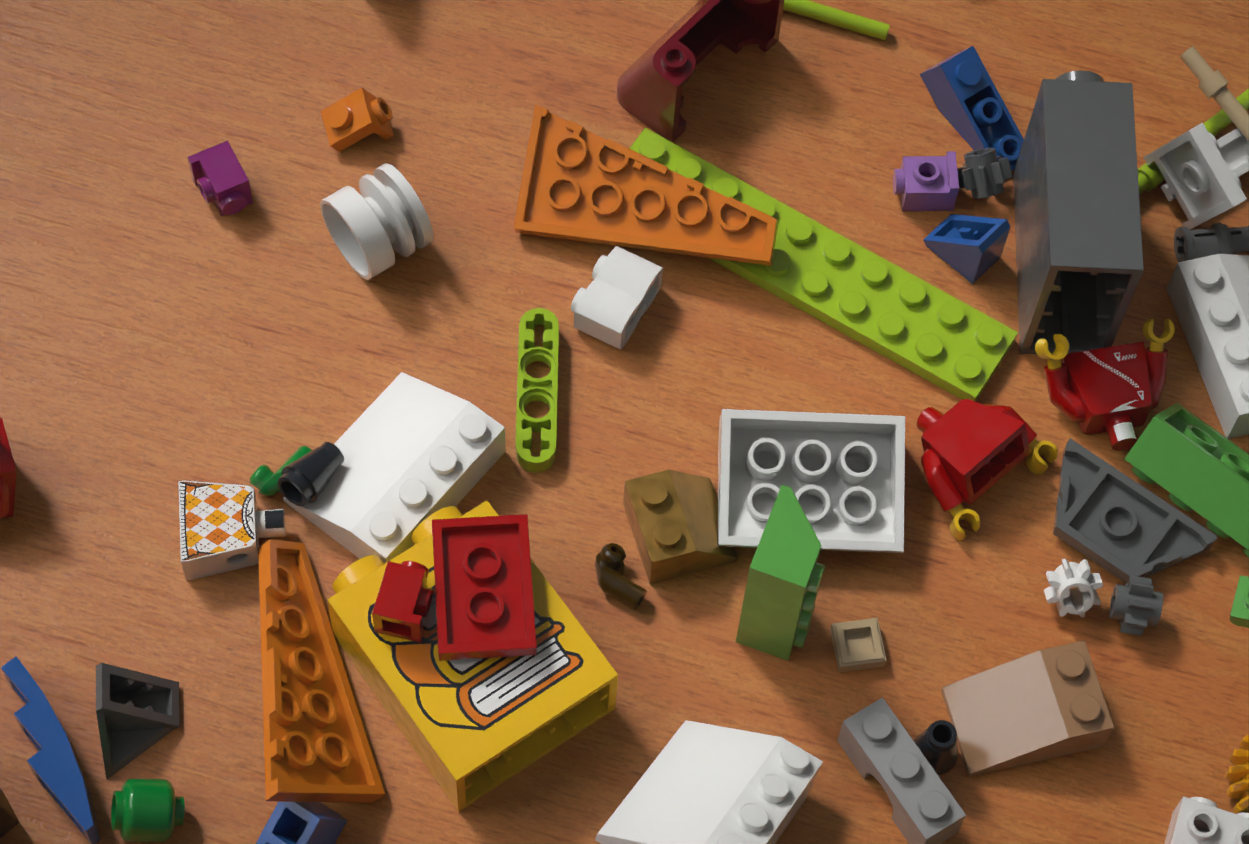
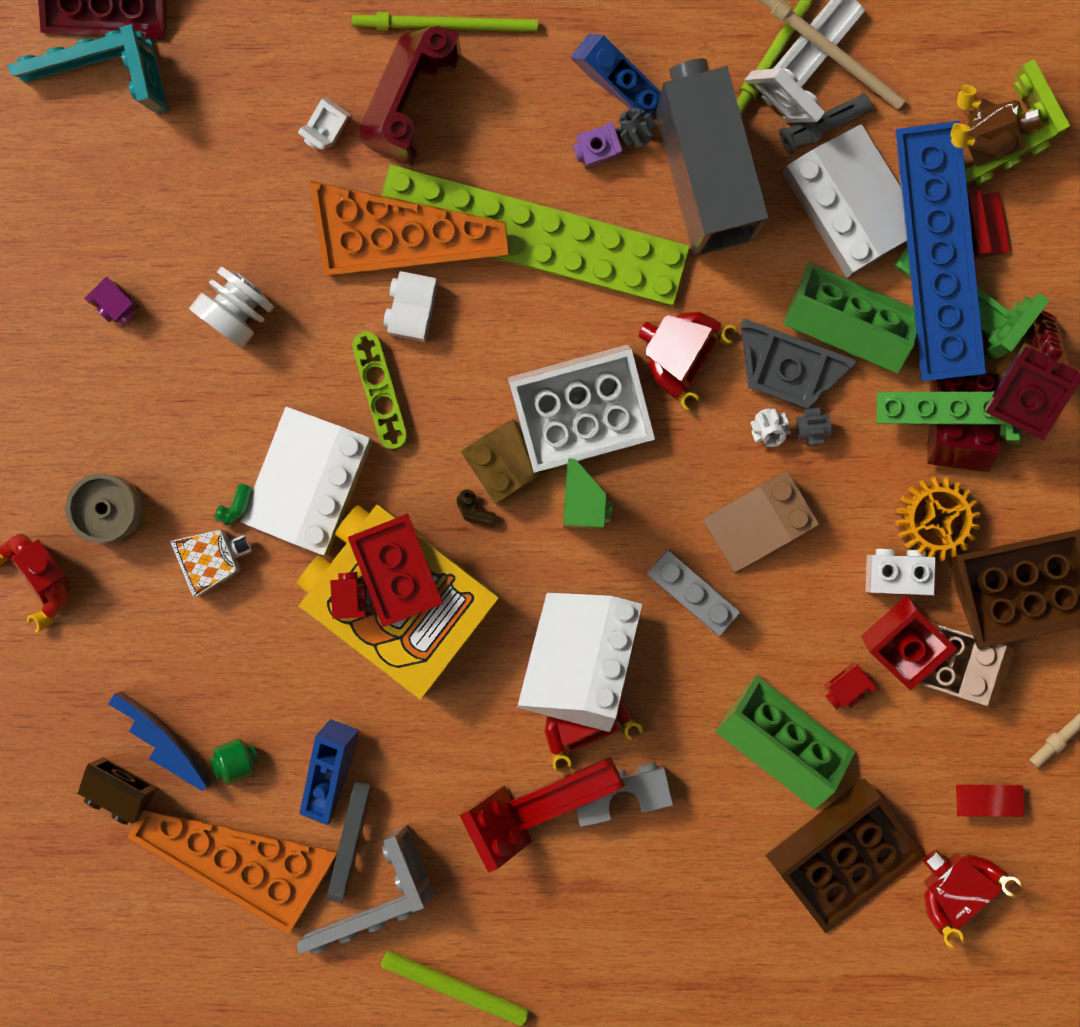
camera: 15 degrees left, 25 degrees up
dark grey slope [96,663,180,780] -> none
orange wing [258,539,385,803] -> none
black cone [278,442,344,507] -> none
orange bracket [320,87,394,152] -> none
tan tile [830,618,887,673] -> none
black cone [914,720,958,775] -> none
blue slope [923,214,1011,284] -> none
red torso [1035,319,1175,451] -> none
none -> dark tan wheel [65,473,144,544]
none -> white bracket [298,97,351,150]

